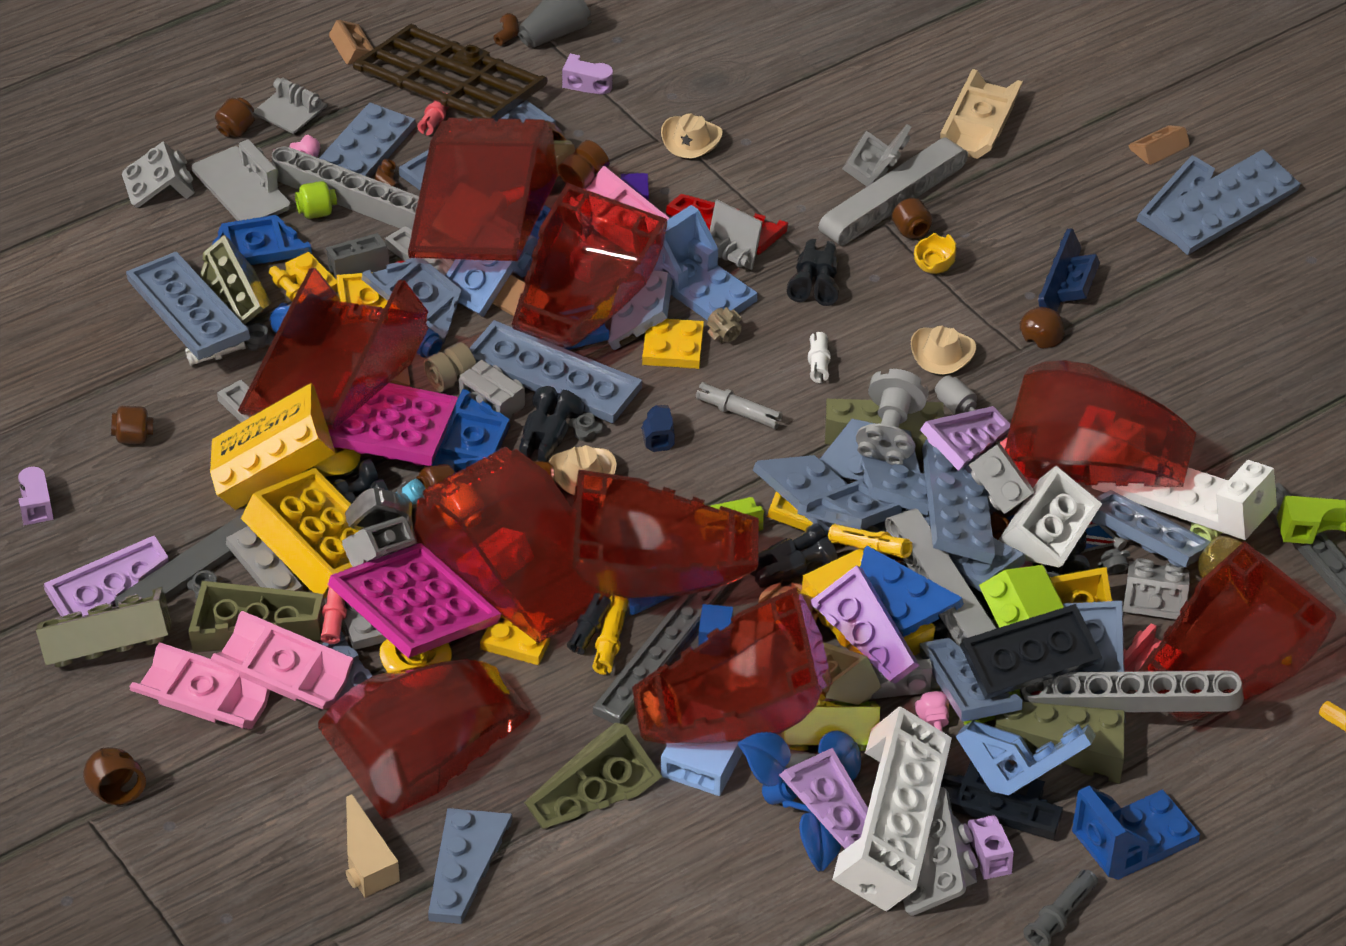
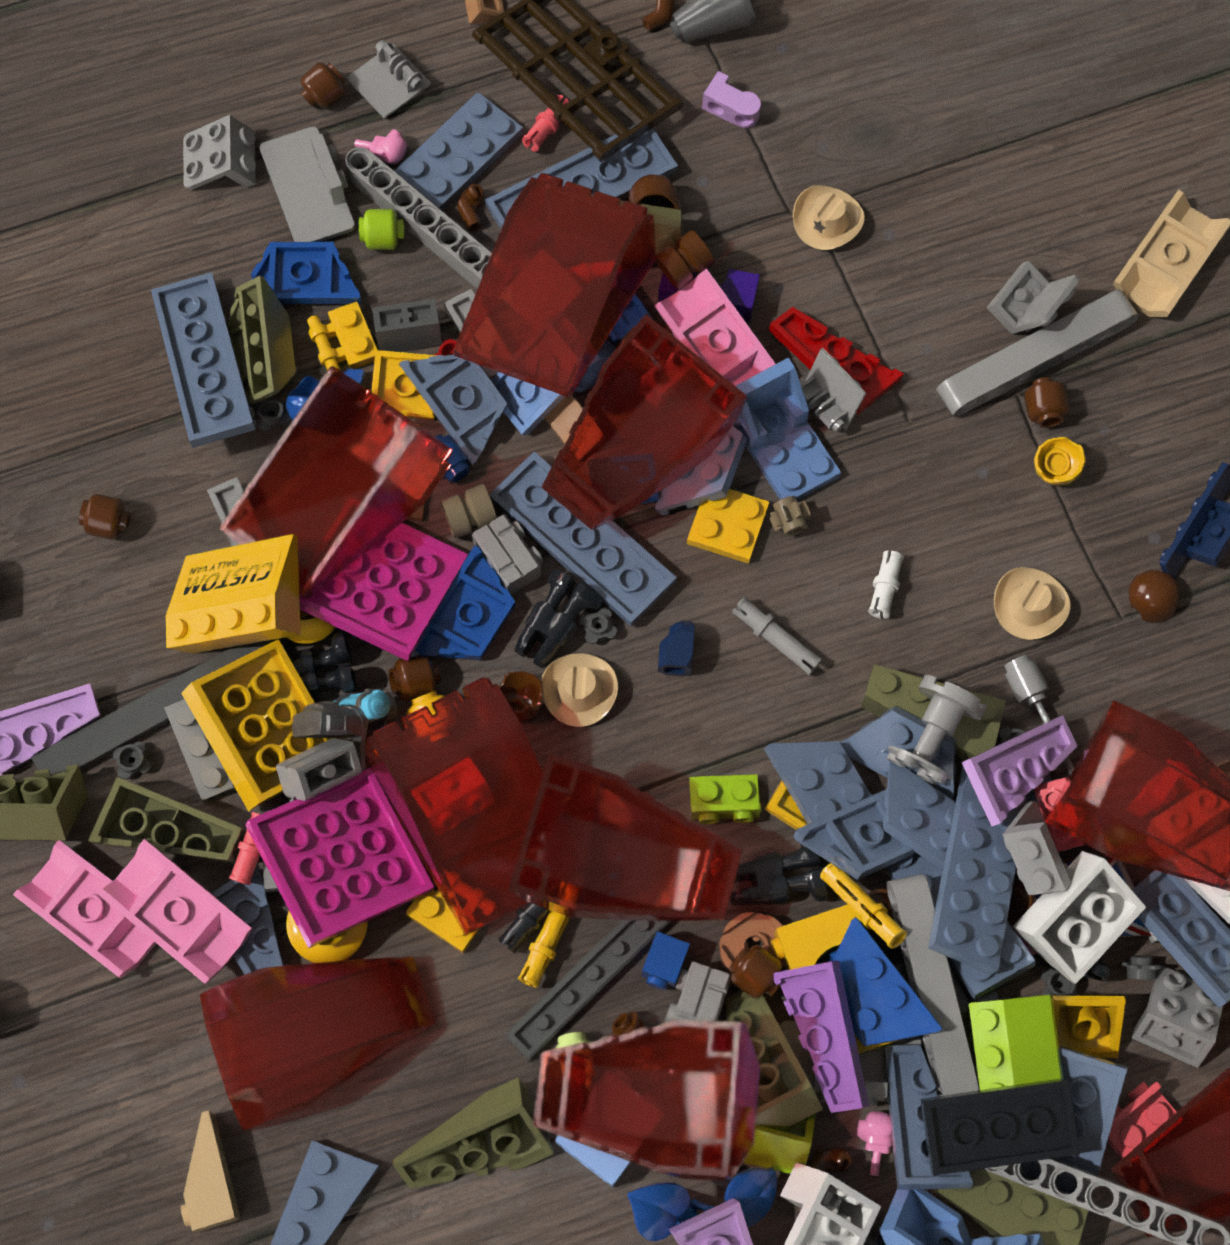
camera: 15 degrees right, 25 degrees up
black piece [786,239,839,306] -> none

